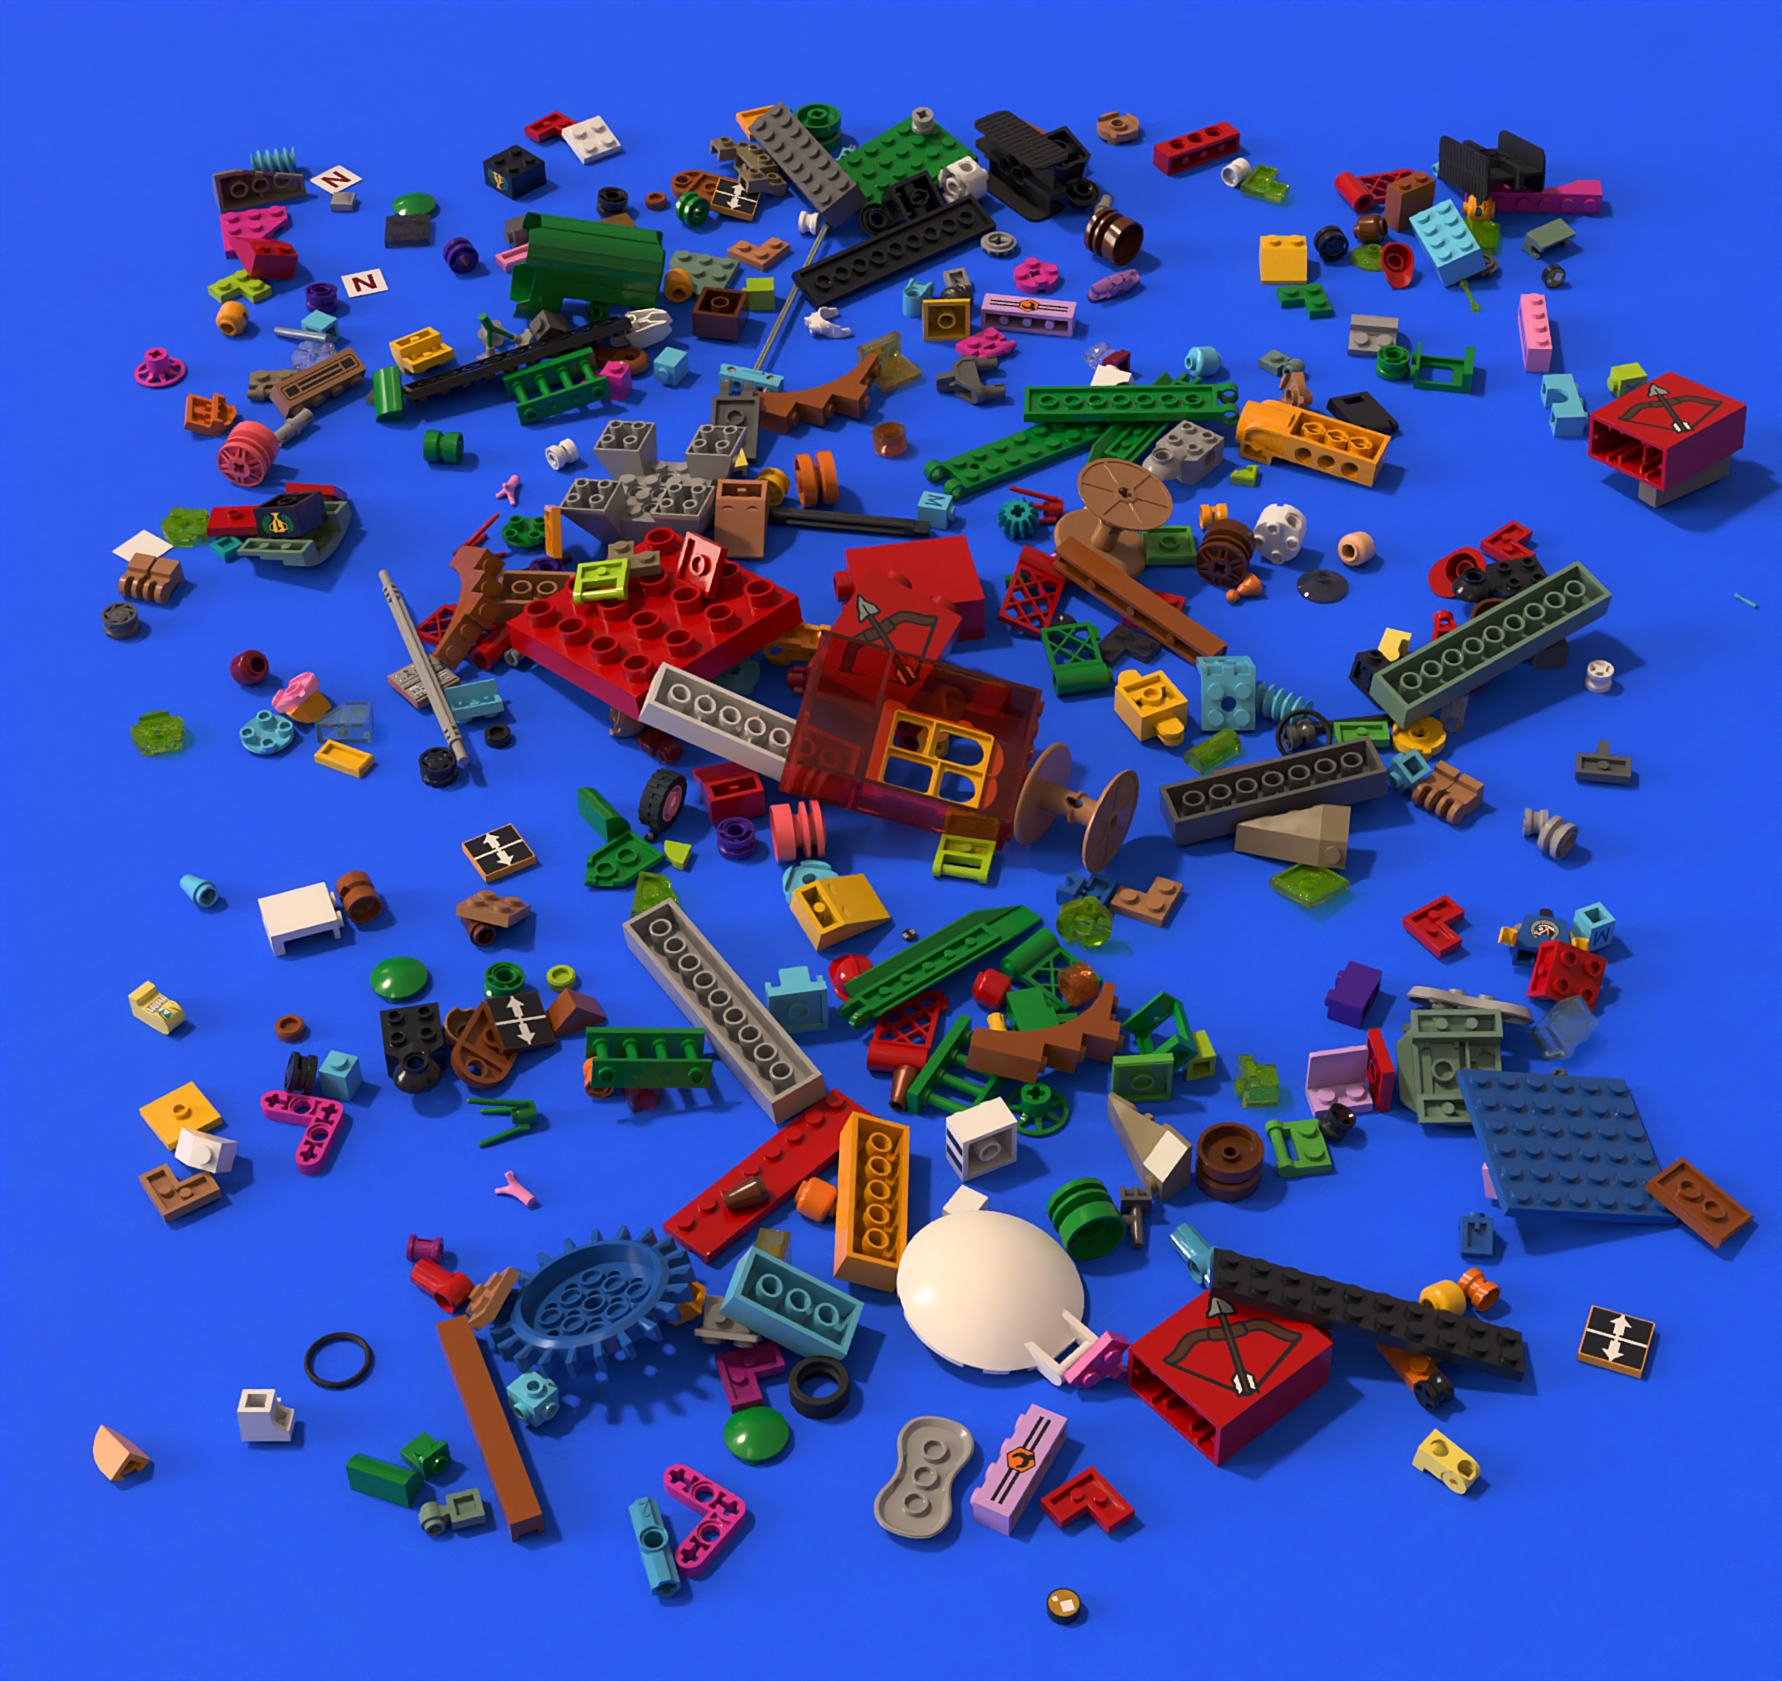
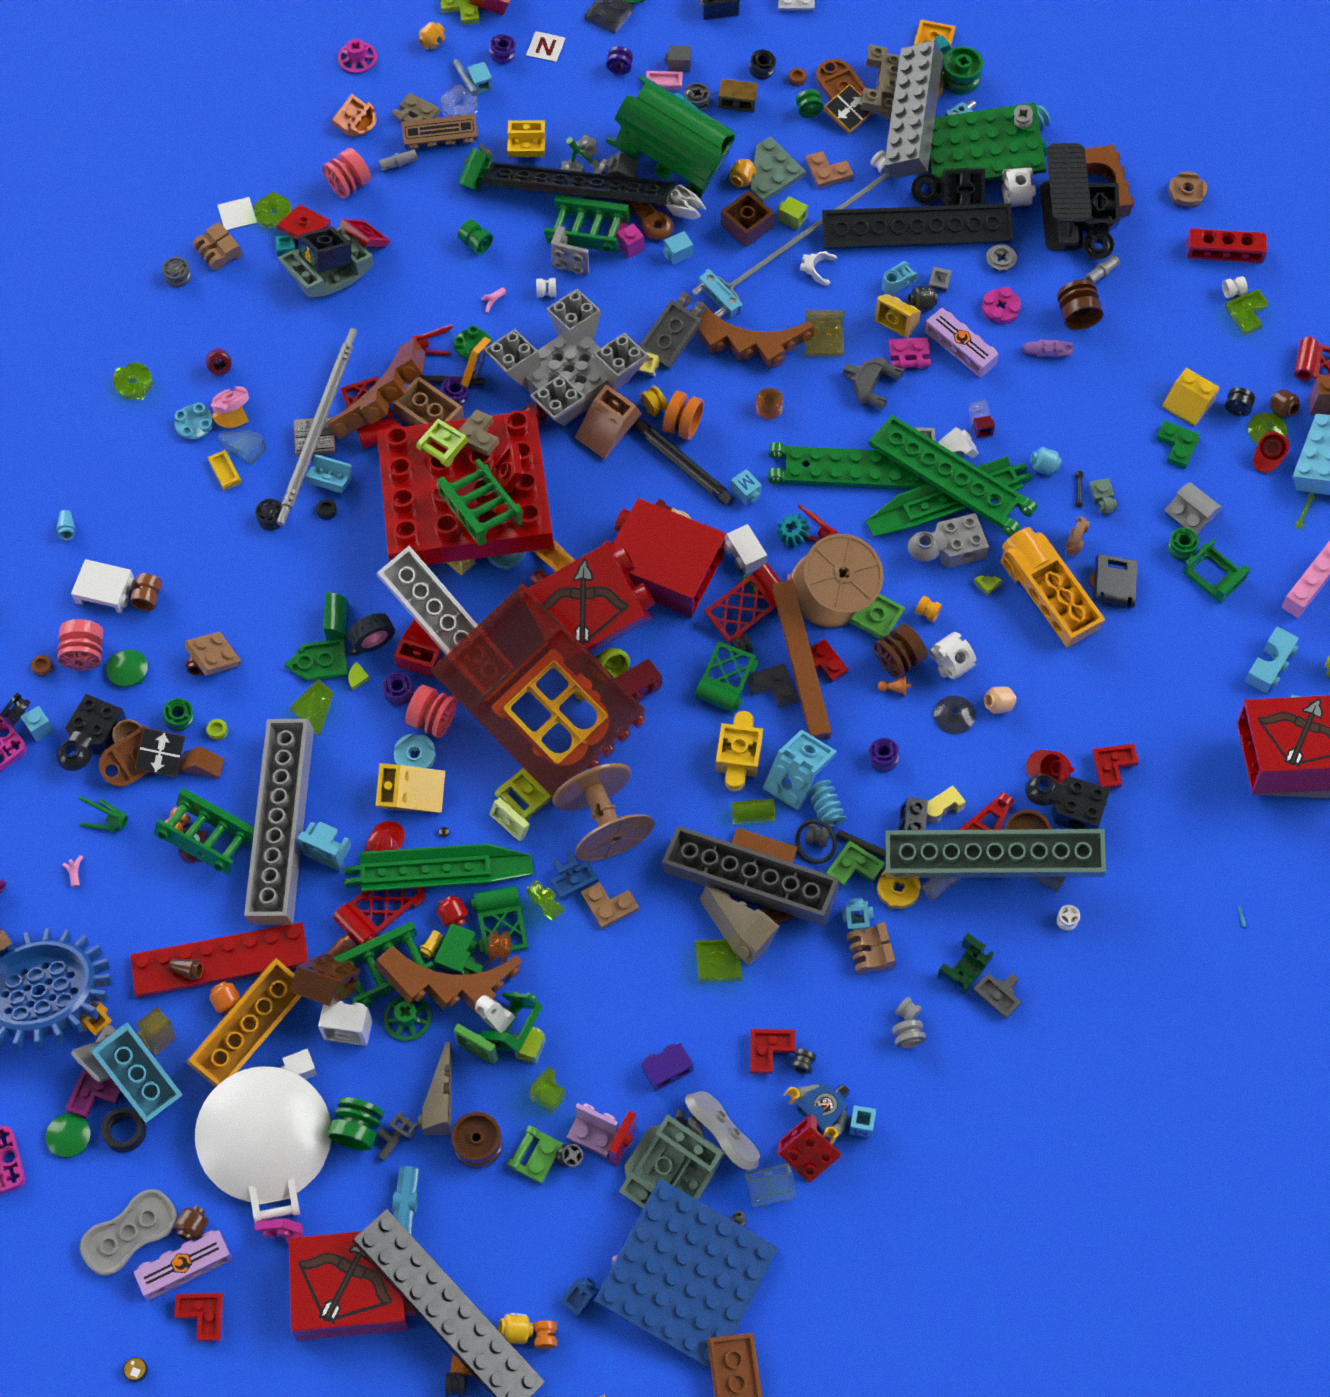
camera: 35 degrees right, 20 degrees up
tile [461,824,536,883] -> none
none -> coral wheel [57,619,104,670]
none -> reddish brown head [174,1206,209,1241]
none -> reddish brown piece [290,954,361,1007]
none -> green fence [436,459,523,546]
none -> white leg [475,995,515,1032]
none -> yellowish green plate [489,798,530,841]
none -> light grey bracket [551,226,589,275]
none -> white brick [726,524,767,574]
none -> pearl dark grey wheel [790,1049,817,1074]
none -> dark purple wheel [869,738,899,772]
none -> dark green piece [937,932,994,995]
none -> black hinge [1075,471,1084,507]

